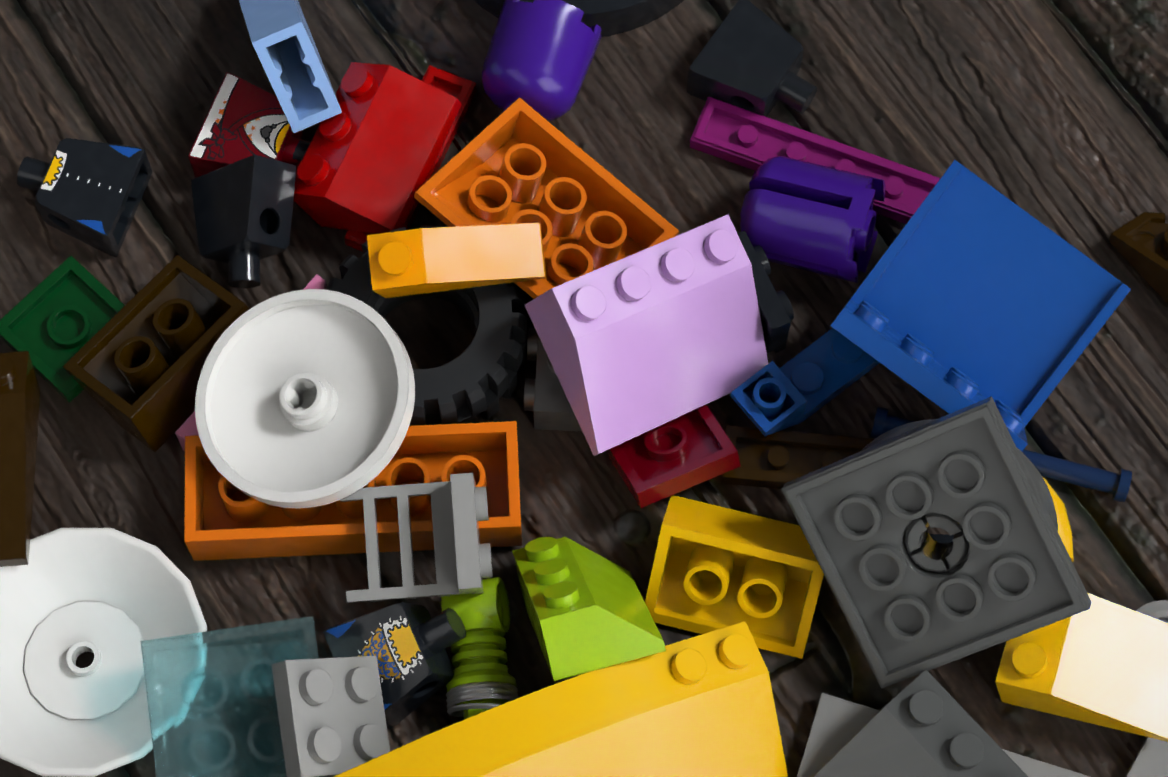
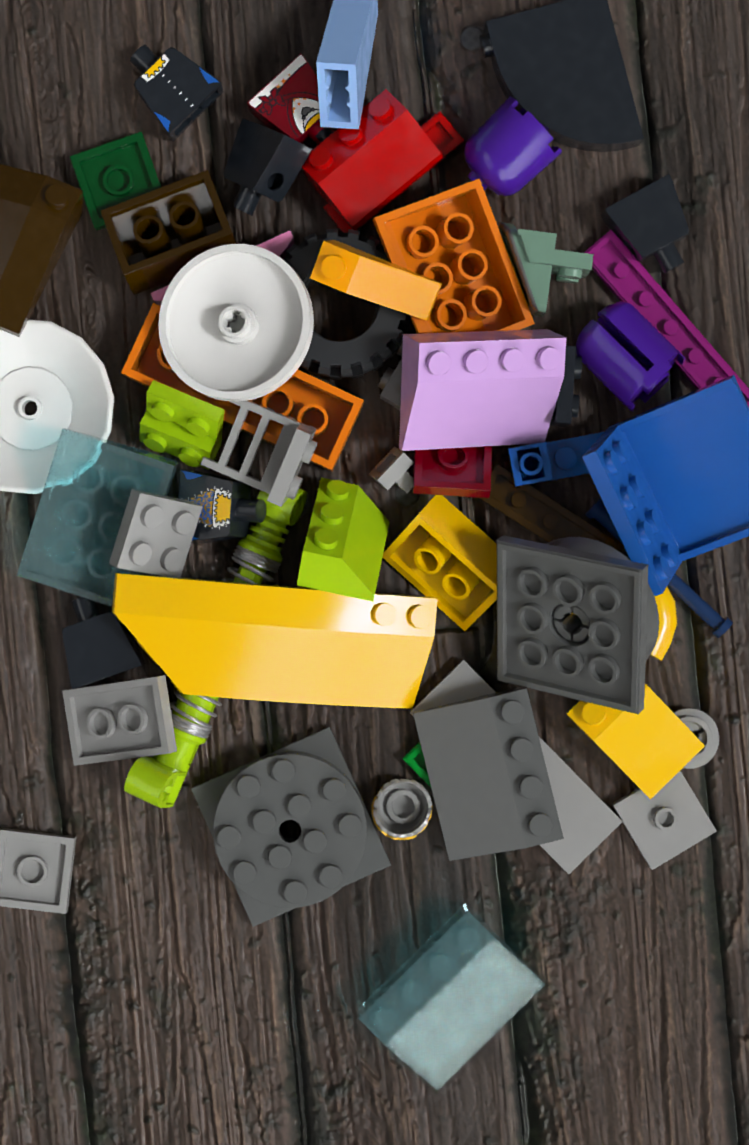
camera: 30 degrees right, 20 degrees up
none -> lime plate [139,380,225,470]
none -> light grey tile [369,446,414,493]
none -> sand green piece [498,222,594,317]

